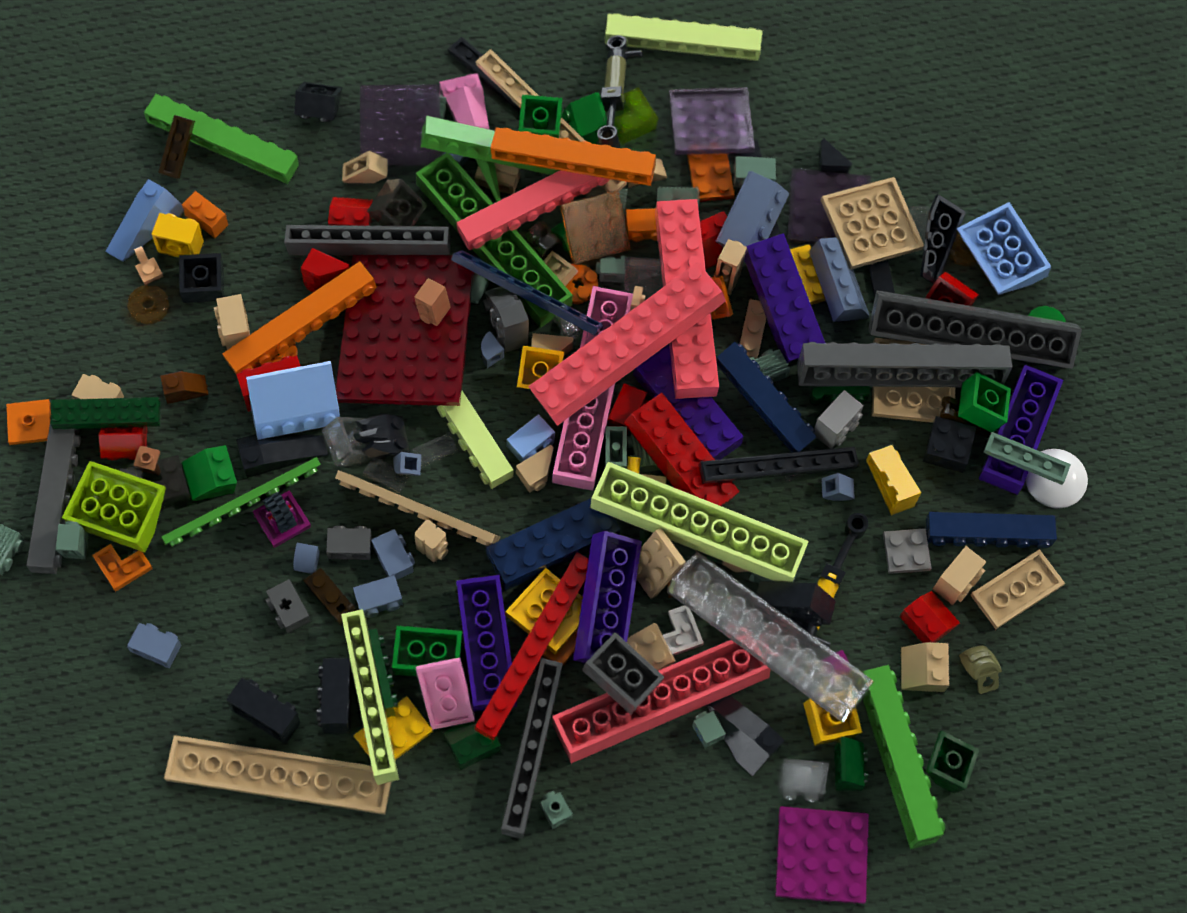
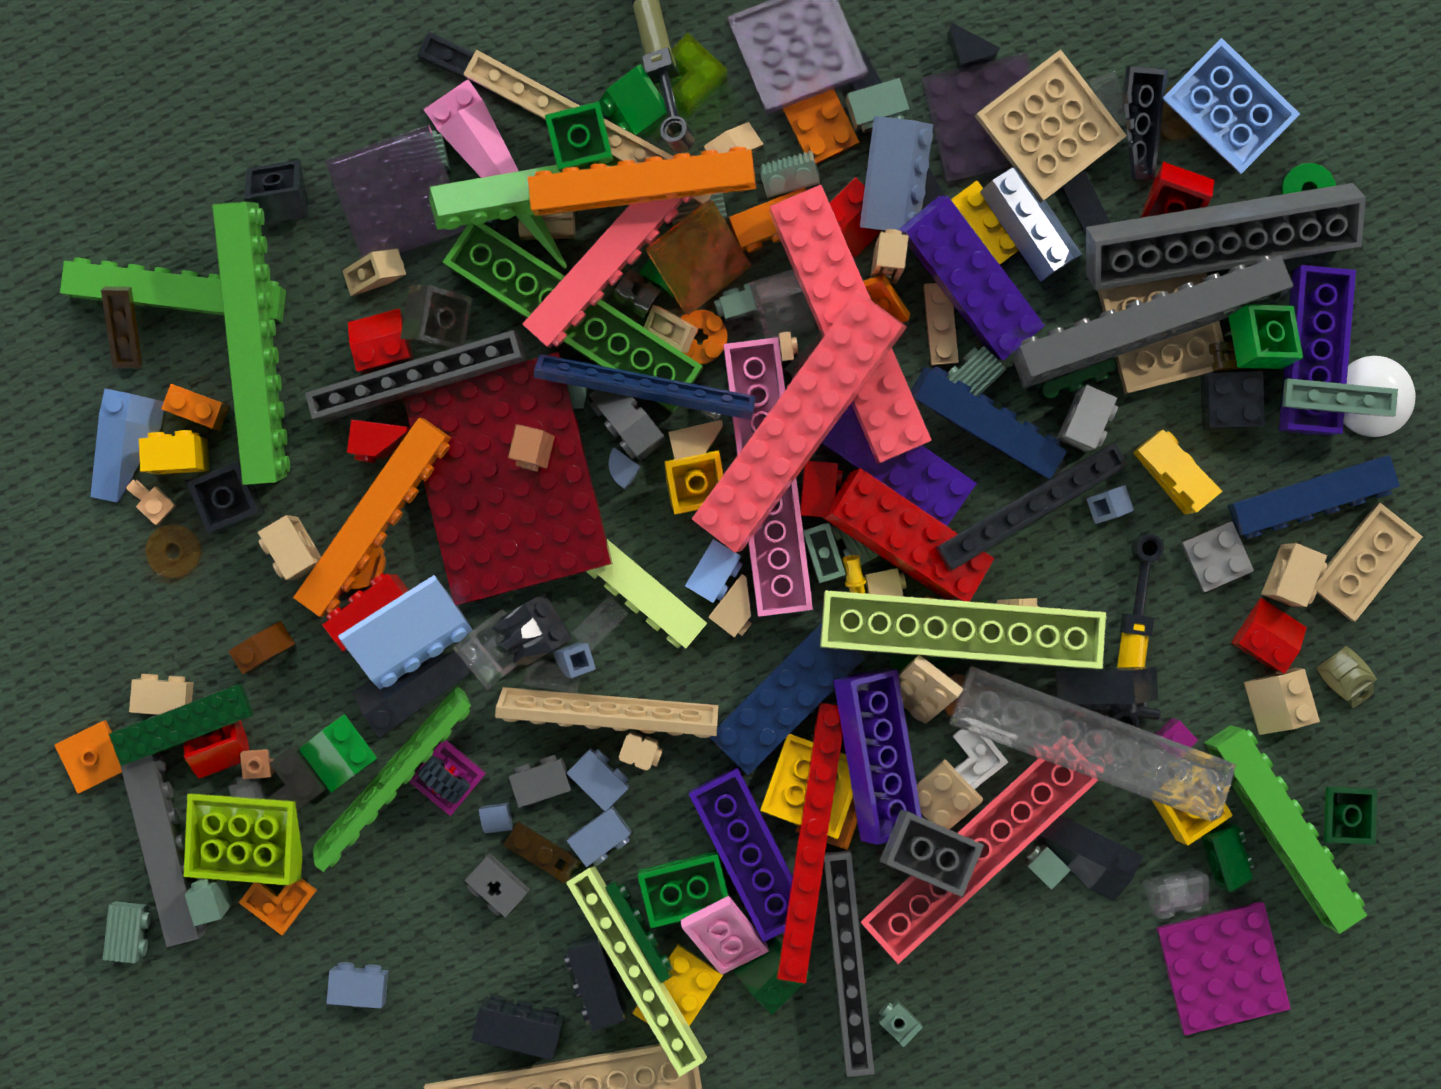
camera: 15 degrees left, 20 degrees up
none -> bright green brick [212,202,290,485]

